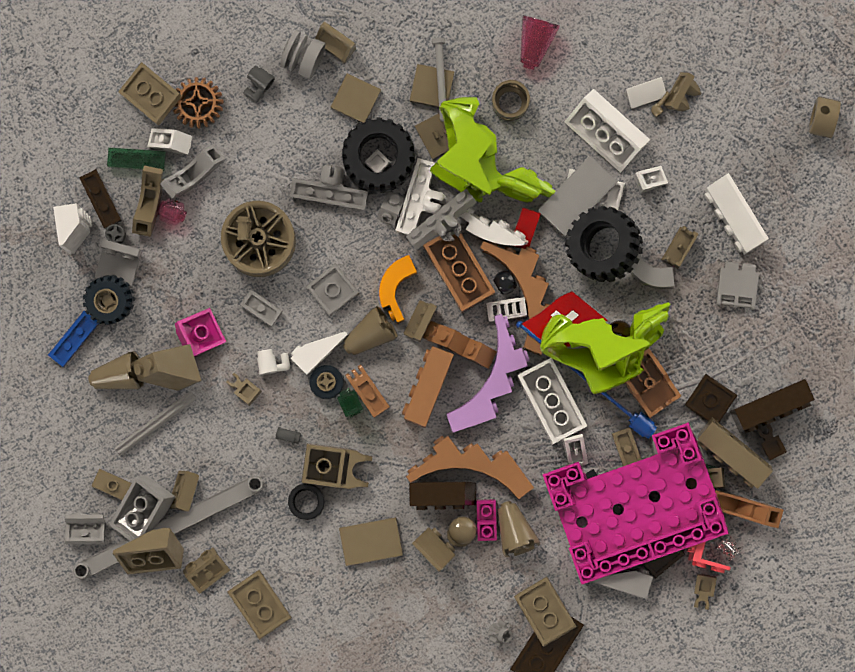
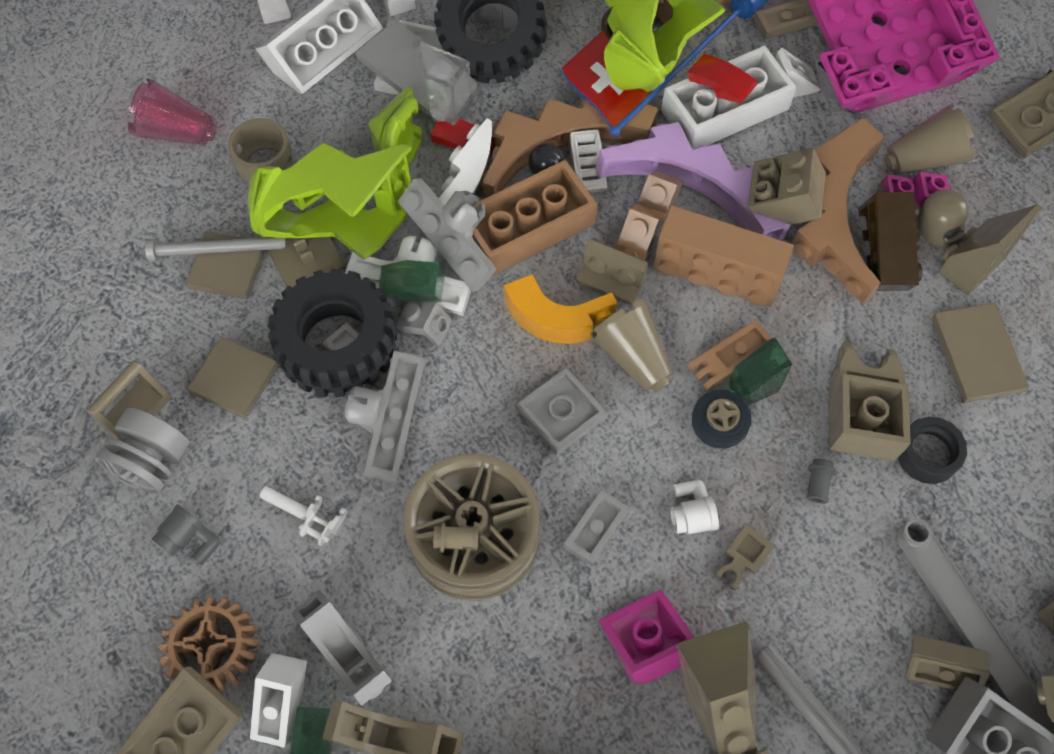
camera: 90 degrees left, 20 degrees down
clear pink head [157,198,187,226] -> none
white slope [291,332,348,376] -> none
none -> white piece [260,486,347,546]
none -> clear green slope [379,260,445,303]
none -> clear slope [413,39,471,125]
none -> red slope [687,54,757,104]
none -> dark tan slope [748,148,826,225]

